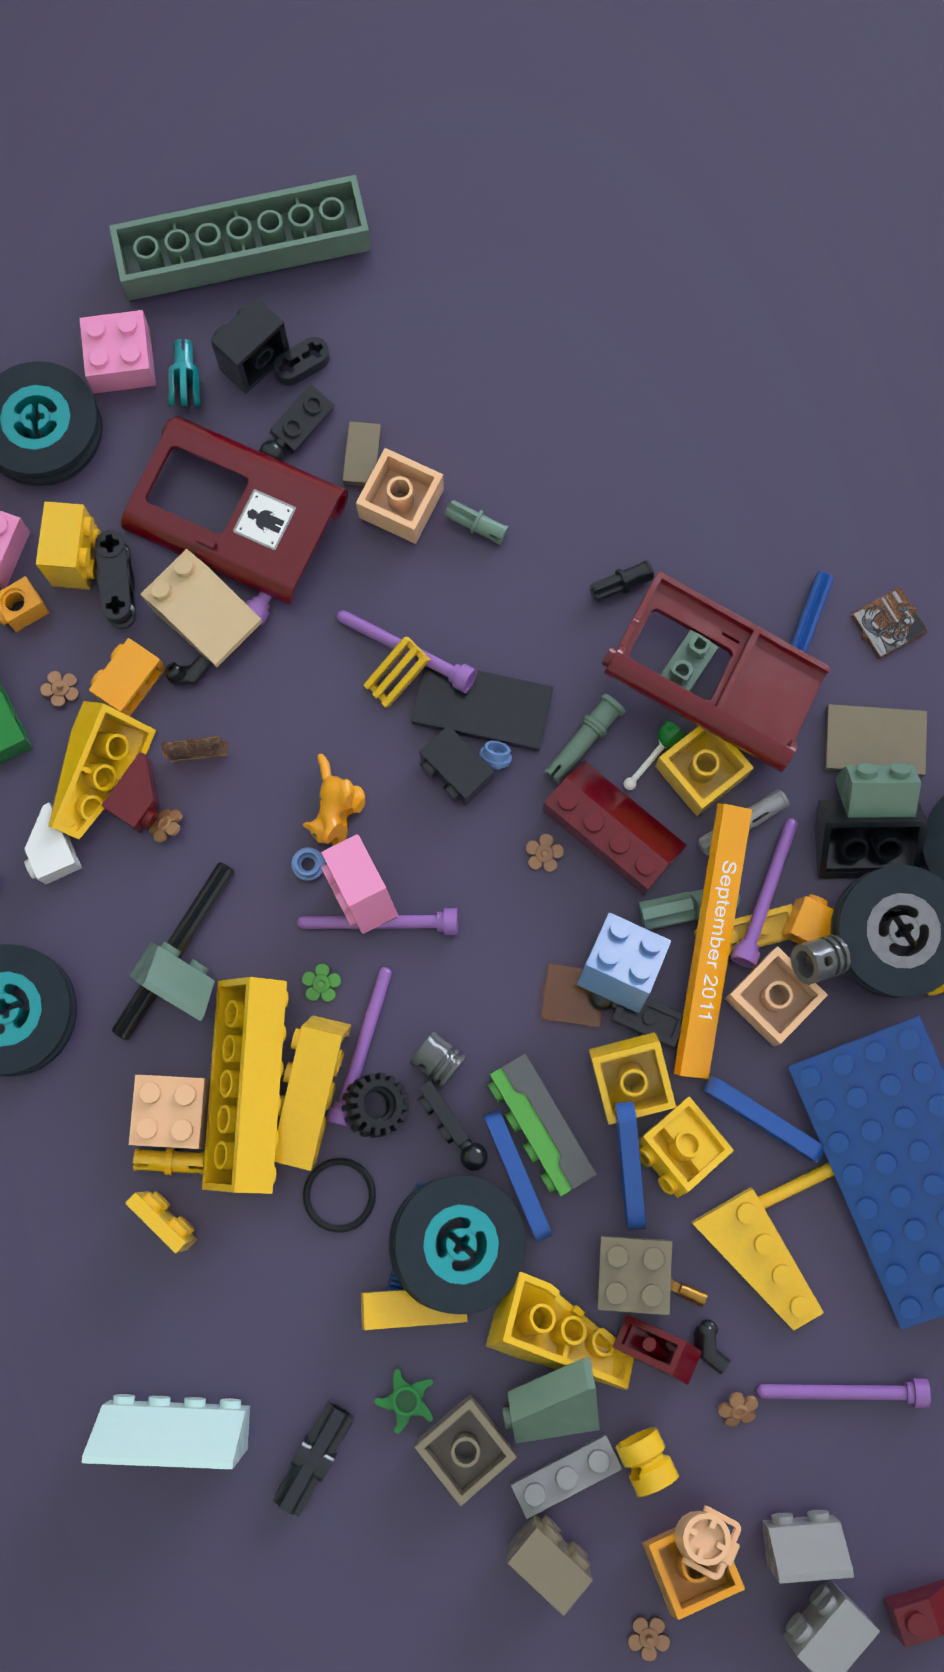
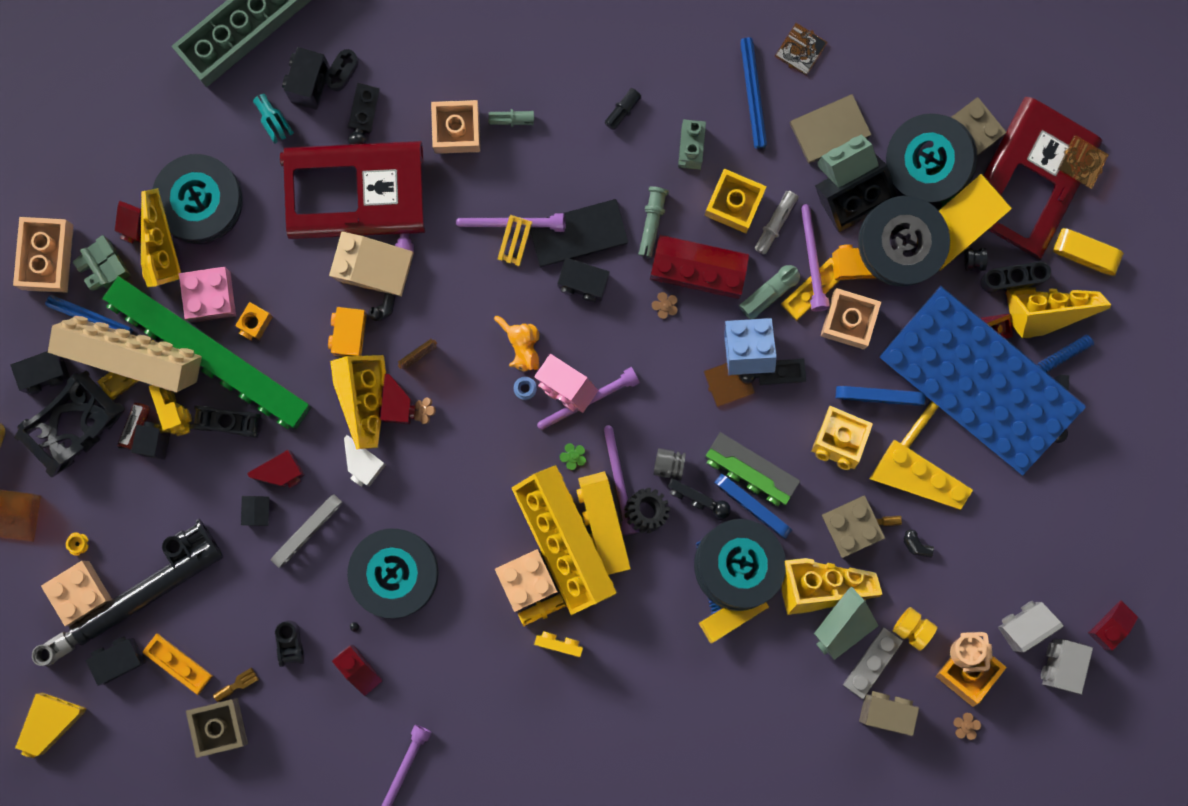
camera: 30 degrees left, 5 degrees up
yellow brick [36,502,101,590] -> none
medium nougat plant [40,671,79,707] -> none
bright pink brick [79,310,156,394] -> none
light aqua slope [82,1394,250,1469] -> none
black piece [95,530,137,629] -> none
black axle [112,862,234,1040] -> none
sand green slope [129,941,215,1021] -> none
black piece [273,1401,355,1517] -> none
black tyre [303,1158,376,1233] -> none
dark tan tile [342,421,381,487] -> none
green animal [374,1368,433,1434] -> none
dark tan brick [414,1393,517,1507] -> none
medium blue plate [479,741,512,770] -> none
yellow brick [588,1032,677,1125] -> none
dark red piece [601,571,831,772] -> none
dark red slope [613,1314,702,1385] -> none
blue beam [615,1101,646,1231] -> none
hinge [623,720,686,790] -> none
light orange tile [674,803,752,1079] -> none
medium nougat plant [717,1392,758,1427] -> none
medium lavender piece [756,1378,931,1408] -> none
dark grey piece [791,934,851,985] -> none

